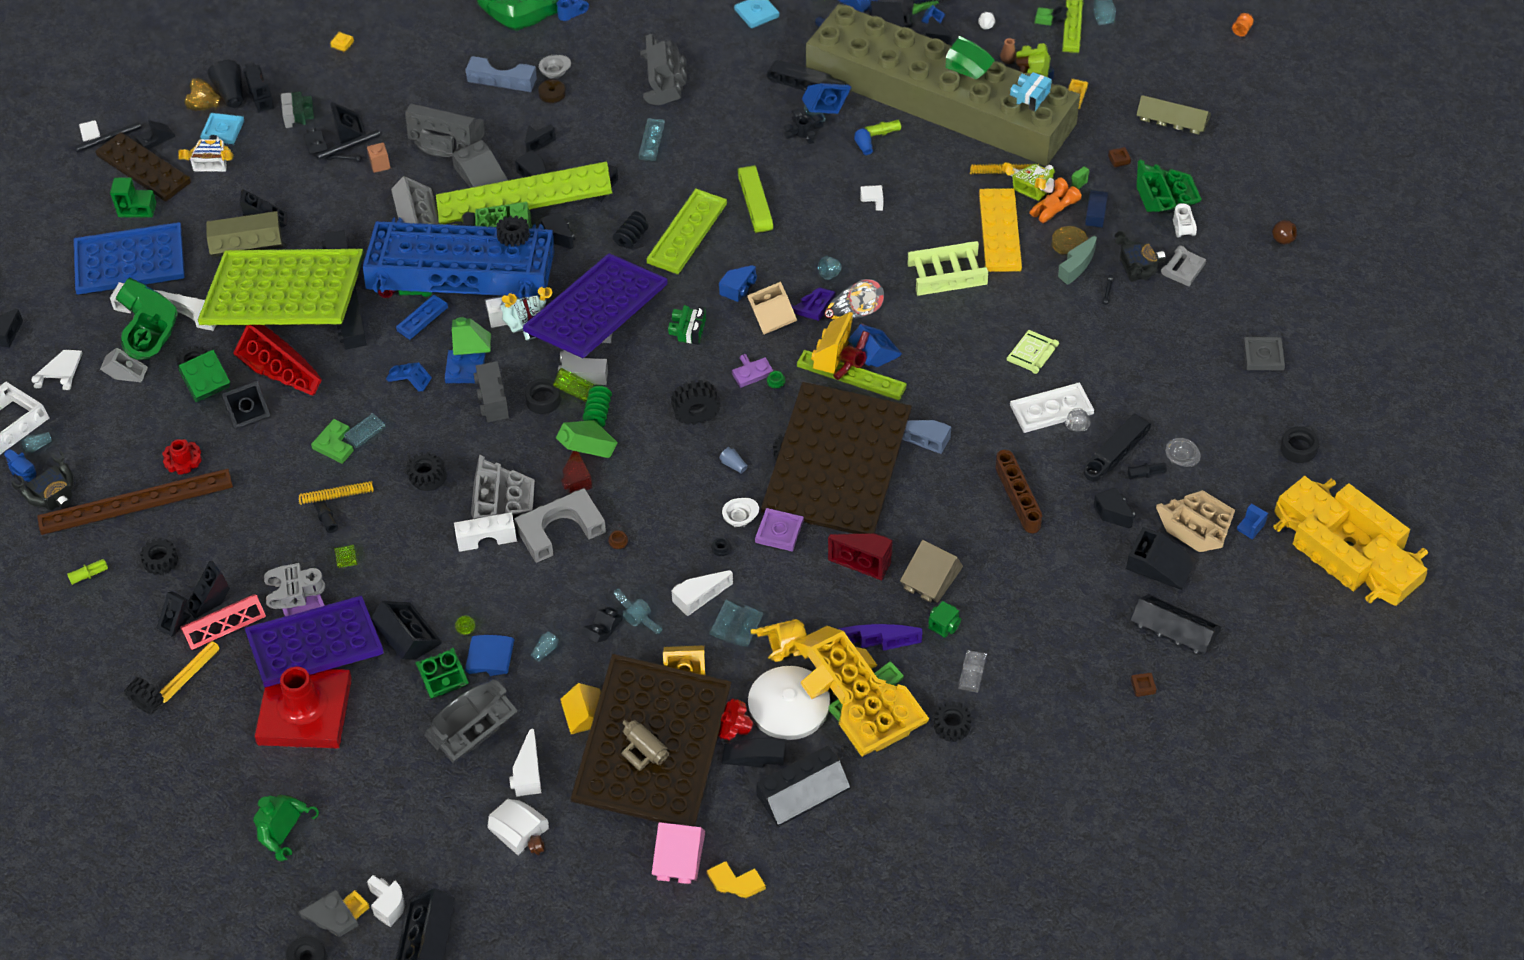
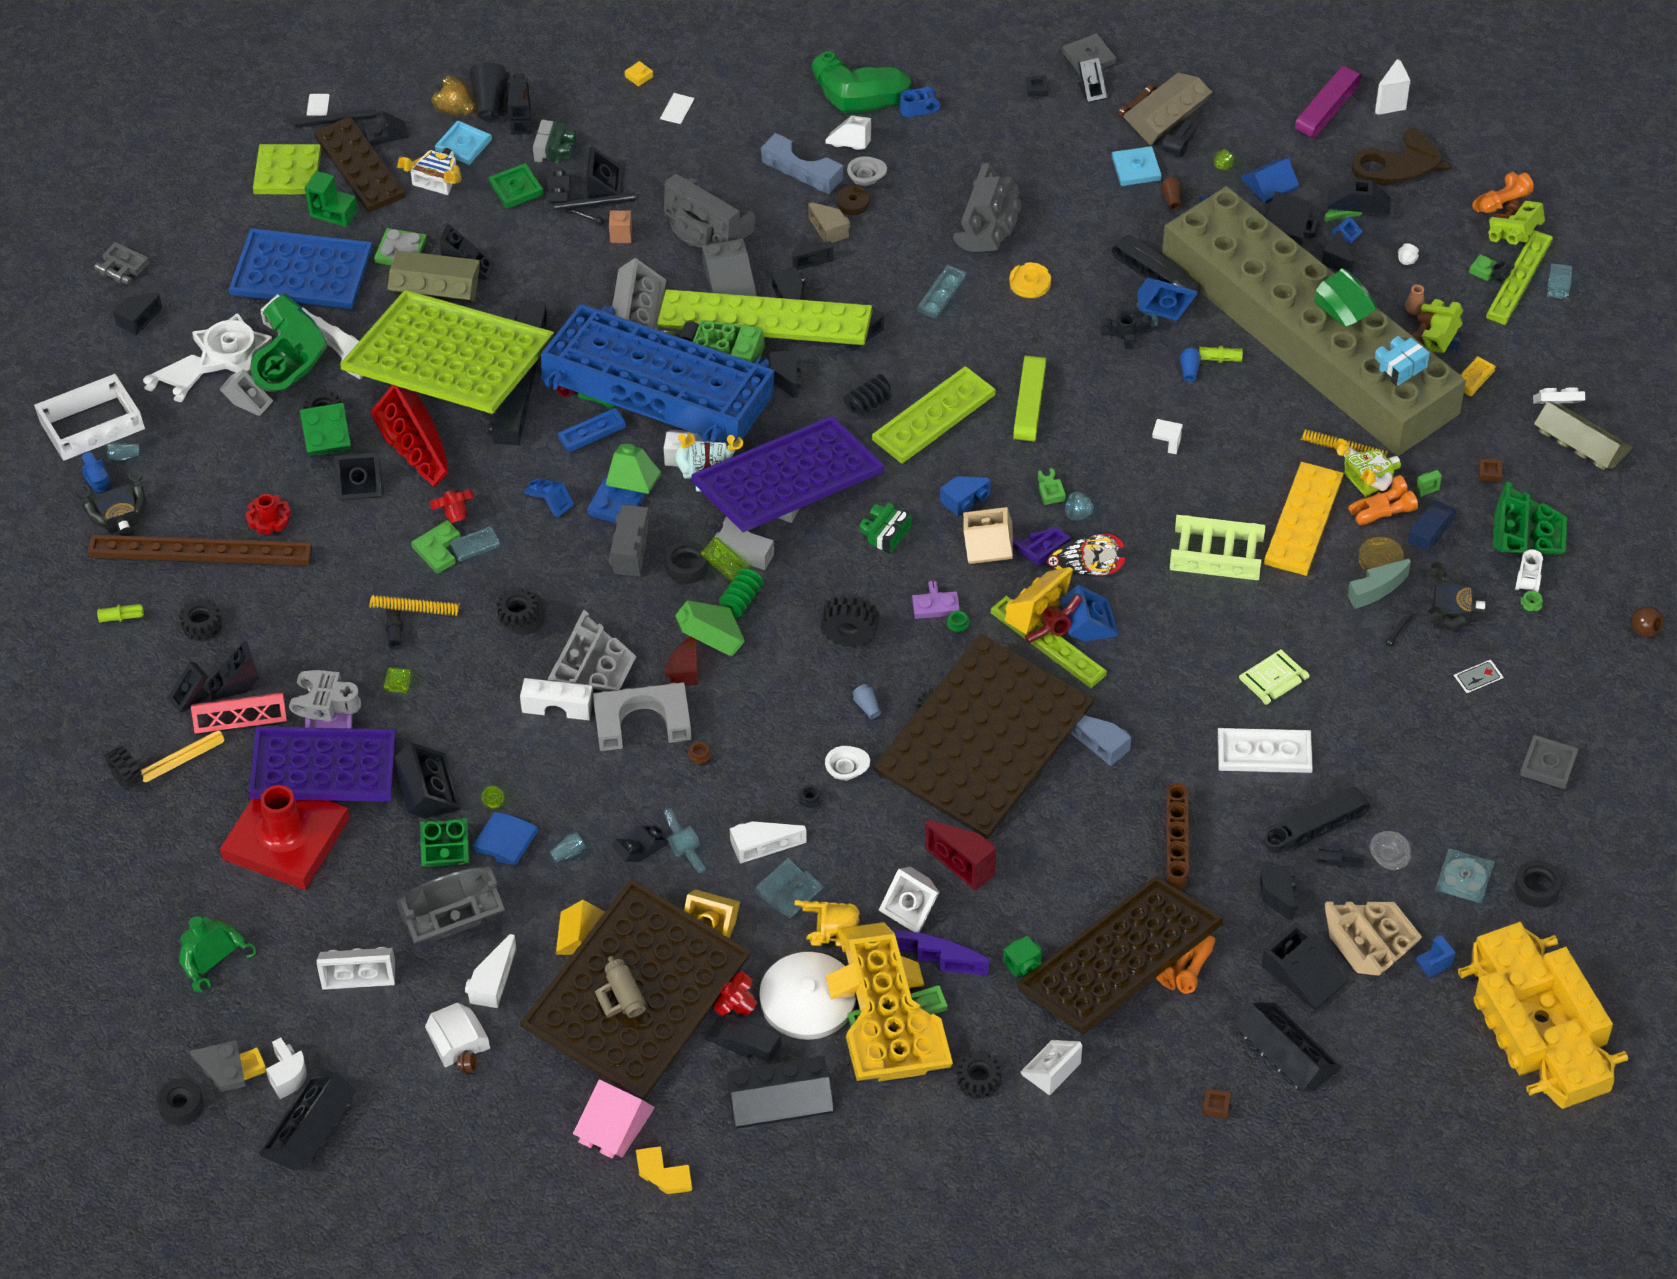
camera: 20 degrees right, 0 degrees up
black tyre [496,215,530,247] -> none
medium lavender plate [755,508,804,552] -> none
dark tan slope [900,540,963,603] -> none
clear slope [958,650,987,693] -> none
clear cone [1065,408,1091,432] -> none
light grey plate [1161,246,1206,287] -> none
none -> white plate [192,314,272,375]
none -> lime plate [253,144,321,194]
none -> white slope [317,947,395,990]
none -> light grey piece [374,228,427,265]
none -> red plant [430,489,475,523]
none -> green plate [488,163,544,209]
none -> white sticker [660,93,695,124]
none -> dark tan slope [808,202,851,243]
none -> white slope [826,116,871,150]
none -> white slope [879,867,939,933]
none -> yellow tile [1009,262,1051,298]
none -> dark brown plate [1017,876,1223,1035]
none -> white slope [1021,1040,1082,1095]
none -> bright green plate [1038,468,1066,505]
none -> orange piece [1156,935,1215,994]
none -> reddish brown cone [1161,177,1182,210]
none -> clear light blue piece [1435,848,1495,904]
none -> sticker [1454,660,1504,693]
none -> bright green plate [1521,591,1543,611]
none -> white plate [1533,388,1585,404]

